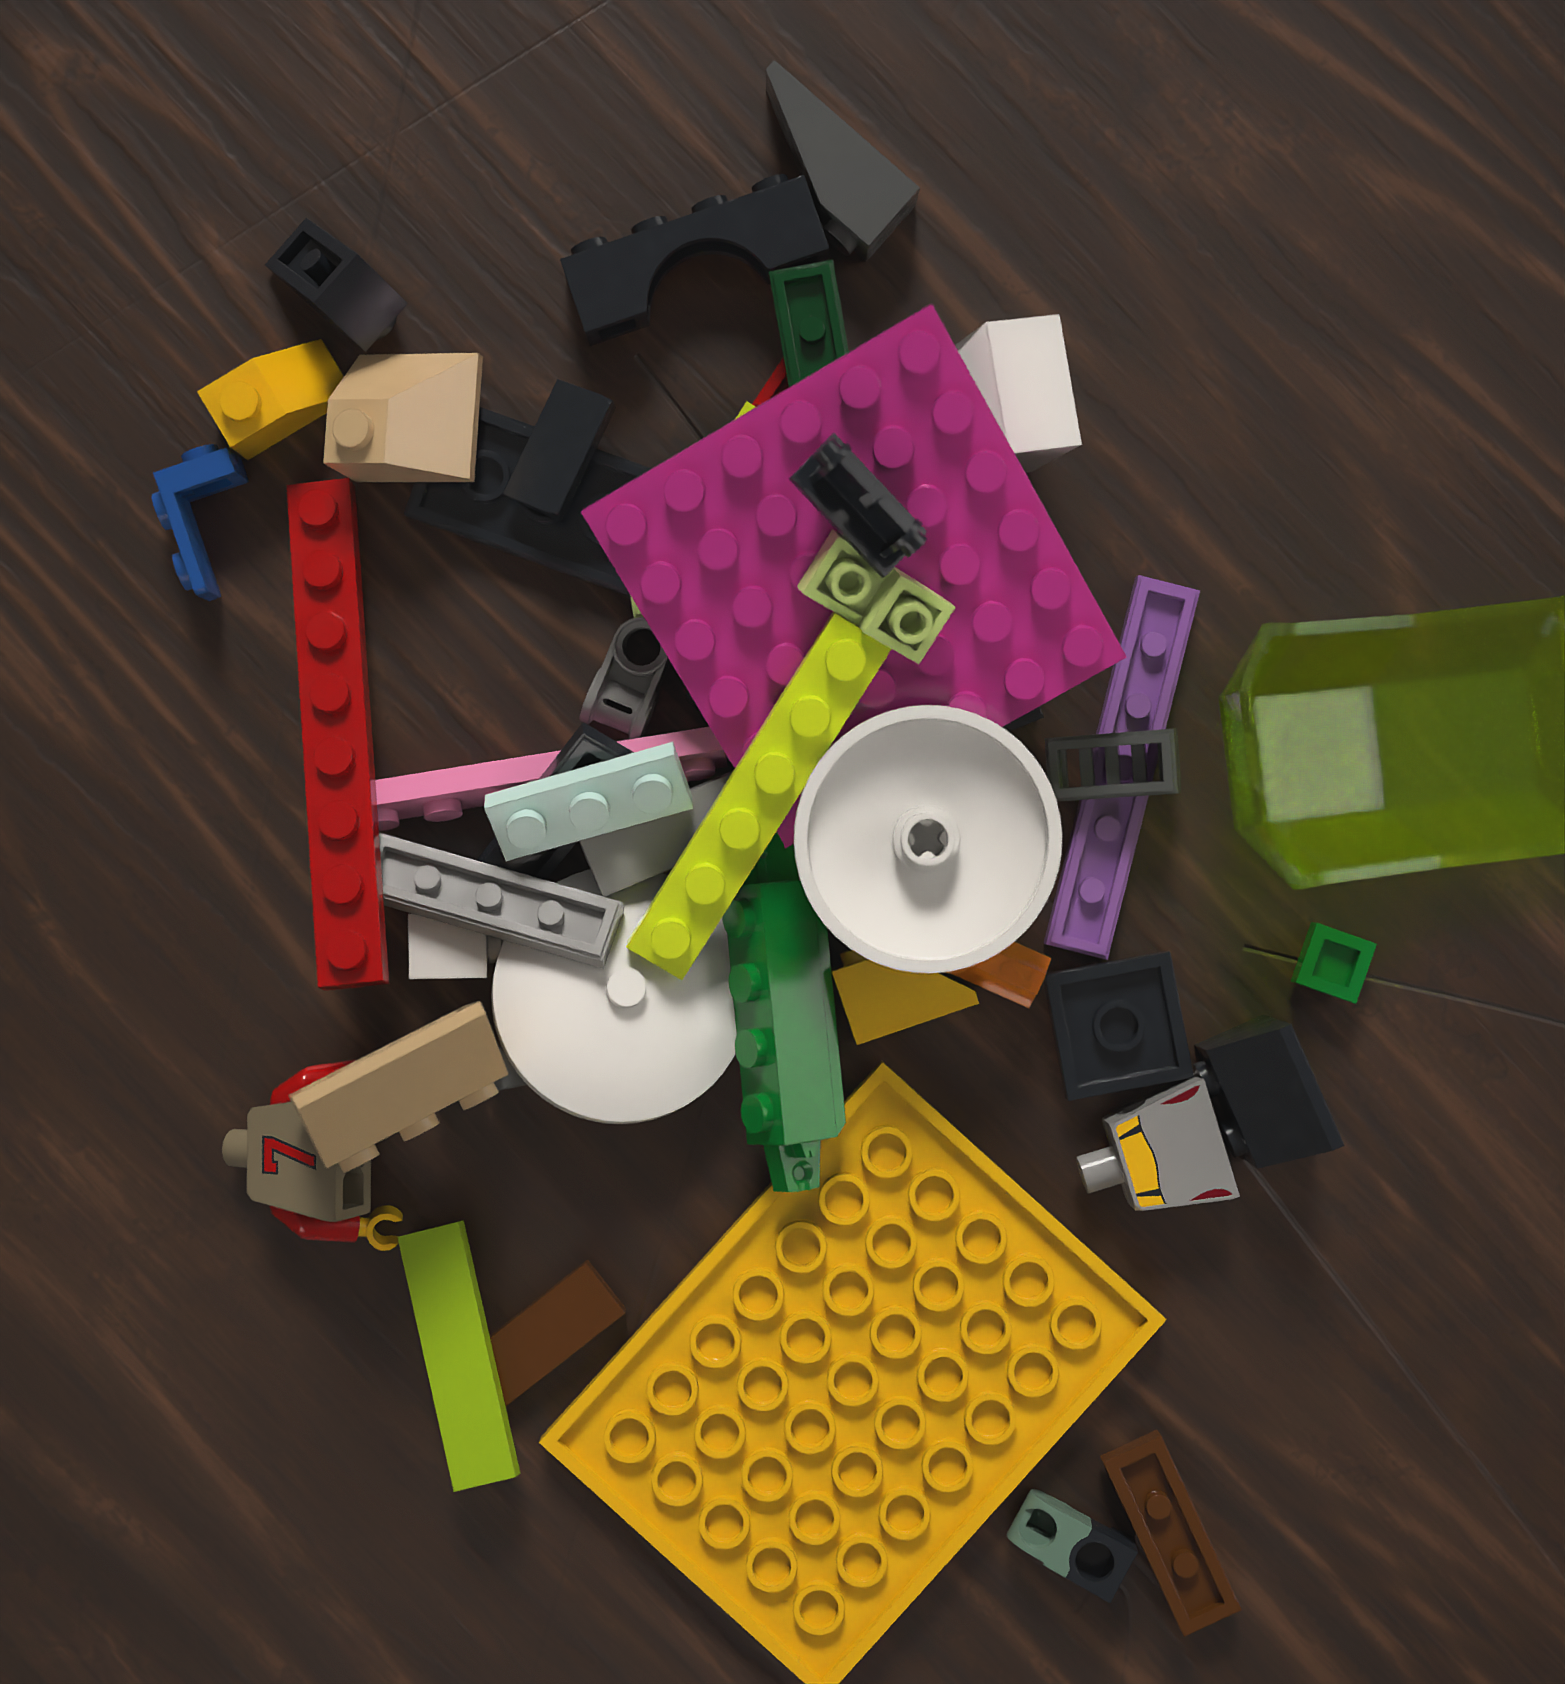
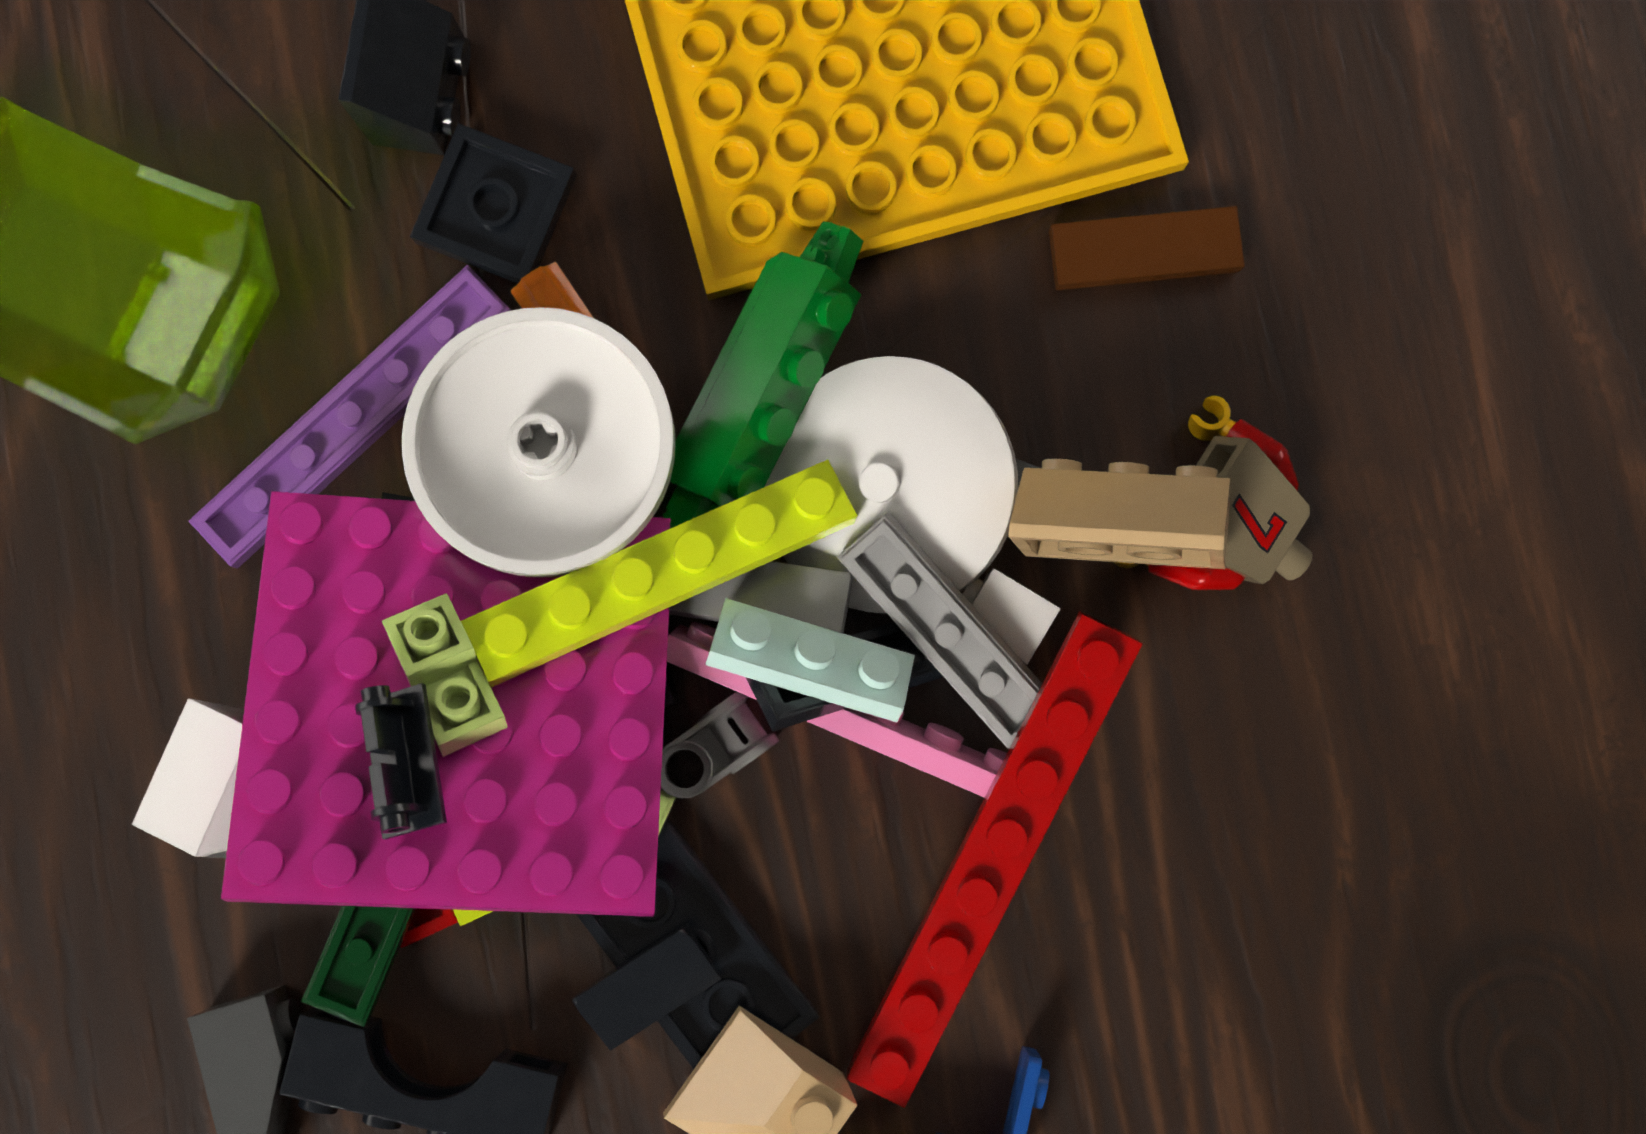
camera: 145 degrees left, 5 degrees down
lime tile [397,1221,521,1492] -> none
yellow slope [831,949,979,1045] -> none
dark grey slope [1044,728,1181,802] -> none
light grey torso [1076,1074,1240,1211] -> none
green plate [1290,922,1377,1004] -> none

